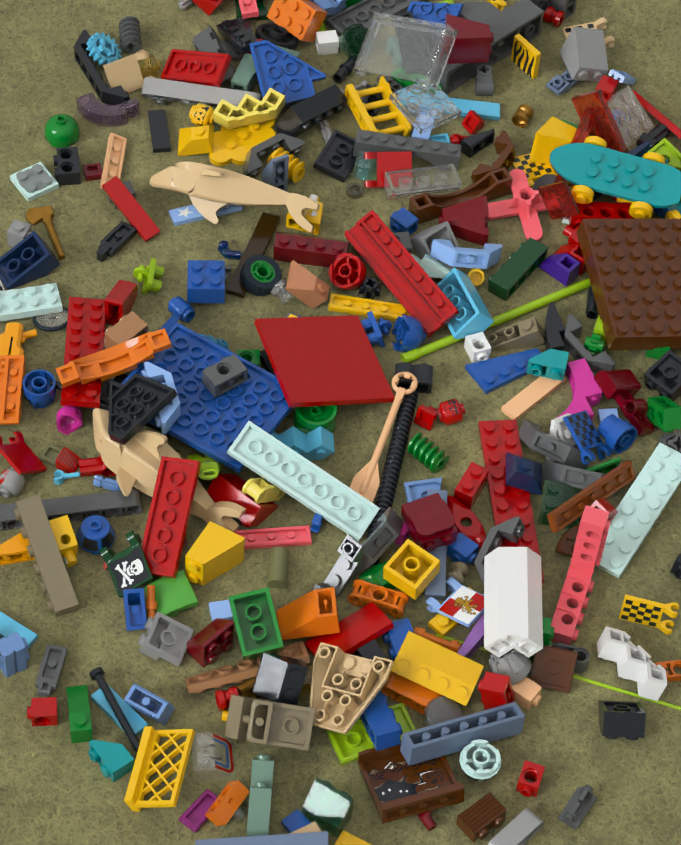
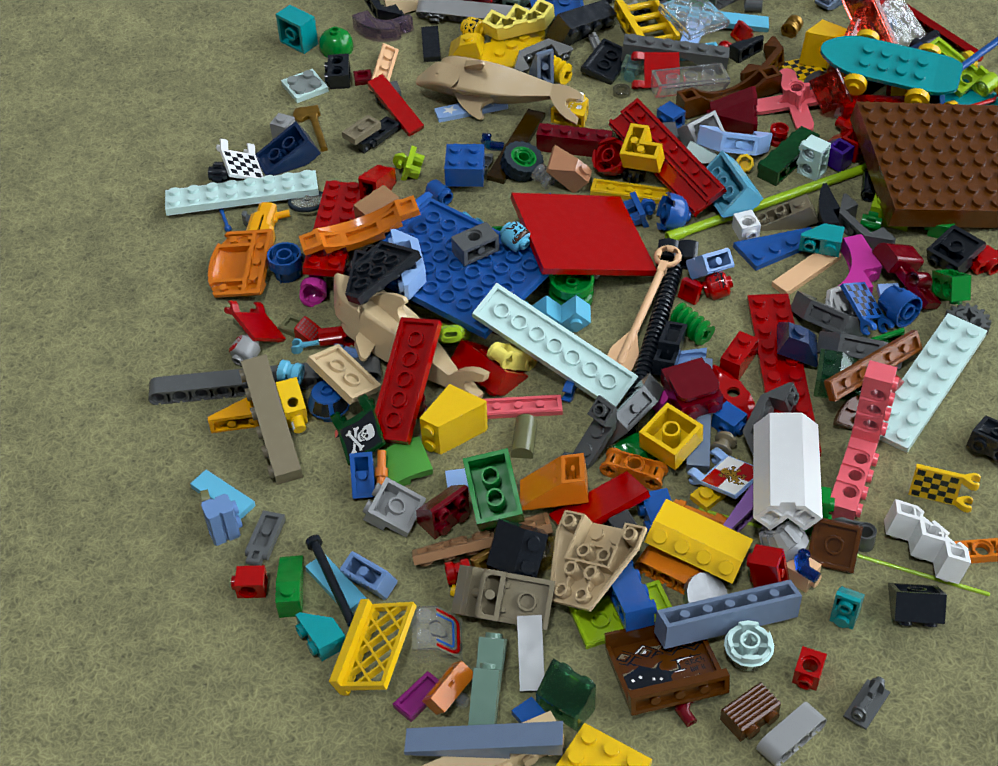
camera: 10 degrees right, 5 degrees down
none -> teal brick [275,5,318,54]
none -> medium azure wheel [277,359,305,385]
none -> tan plate [306,344,382,405]
none -> dark tan plate [342,115,381,145]
none -> medium azure head [500,221,530,252]
none -> light grey tile [517,615,545,692]
none -> yellow brick [619,123,665,173]
none -> black slope [652,321,687,376]
none -> medium blue brick [686,248,734,280]
none -> red wheel [770,122,789,147]
none -> clear blue arm [794,548,821,583]
none -> light aqua brick [797,134,831,181]
none -> teal slope [829,586,865,630]

